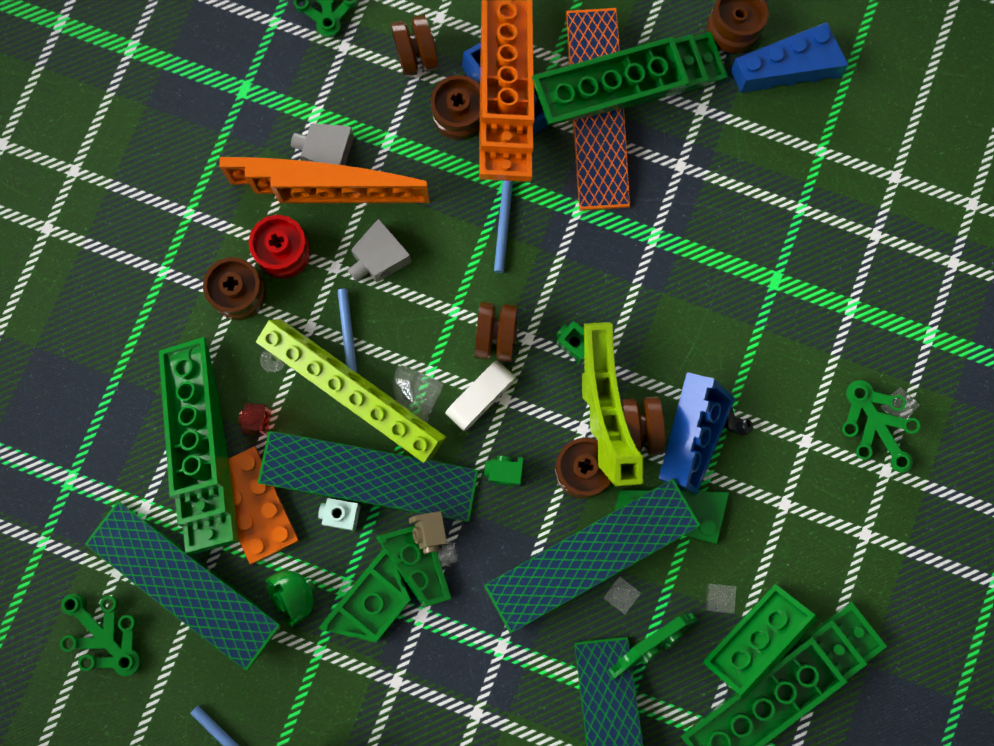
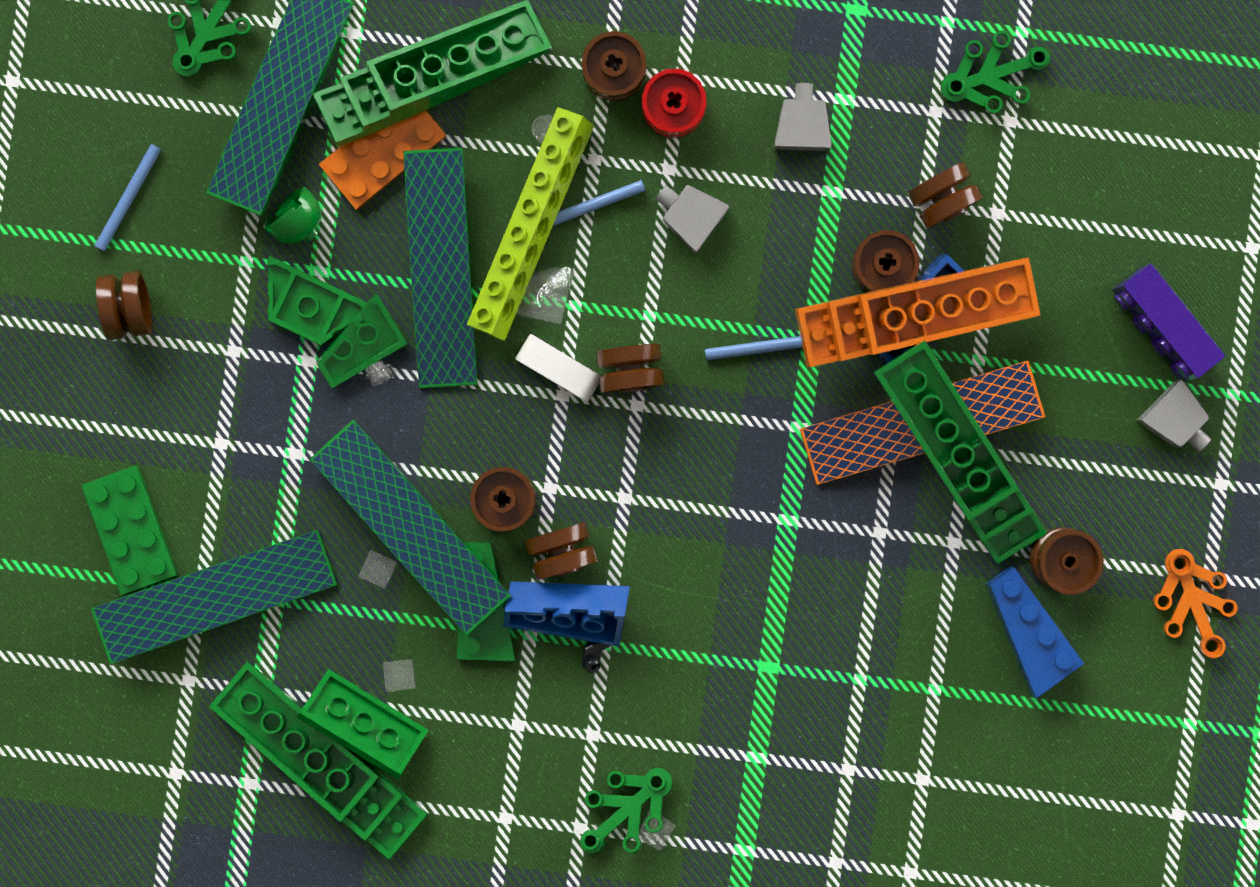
camera: 75 degrees right, 10 degrees up
orange slope [219,157,430,203] -> none
clear red brick [238,403,272,435] -> none
light aqua brick [318,498,361,532] -> none
dark tan brick [409,511,447,554] -> none
green brick [484,456,523,487] -> none
green brick [556,321,584,364] -> none
lime arch [582,322,643,486] -> none
green wing [608,612,699,679] -> none

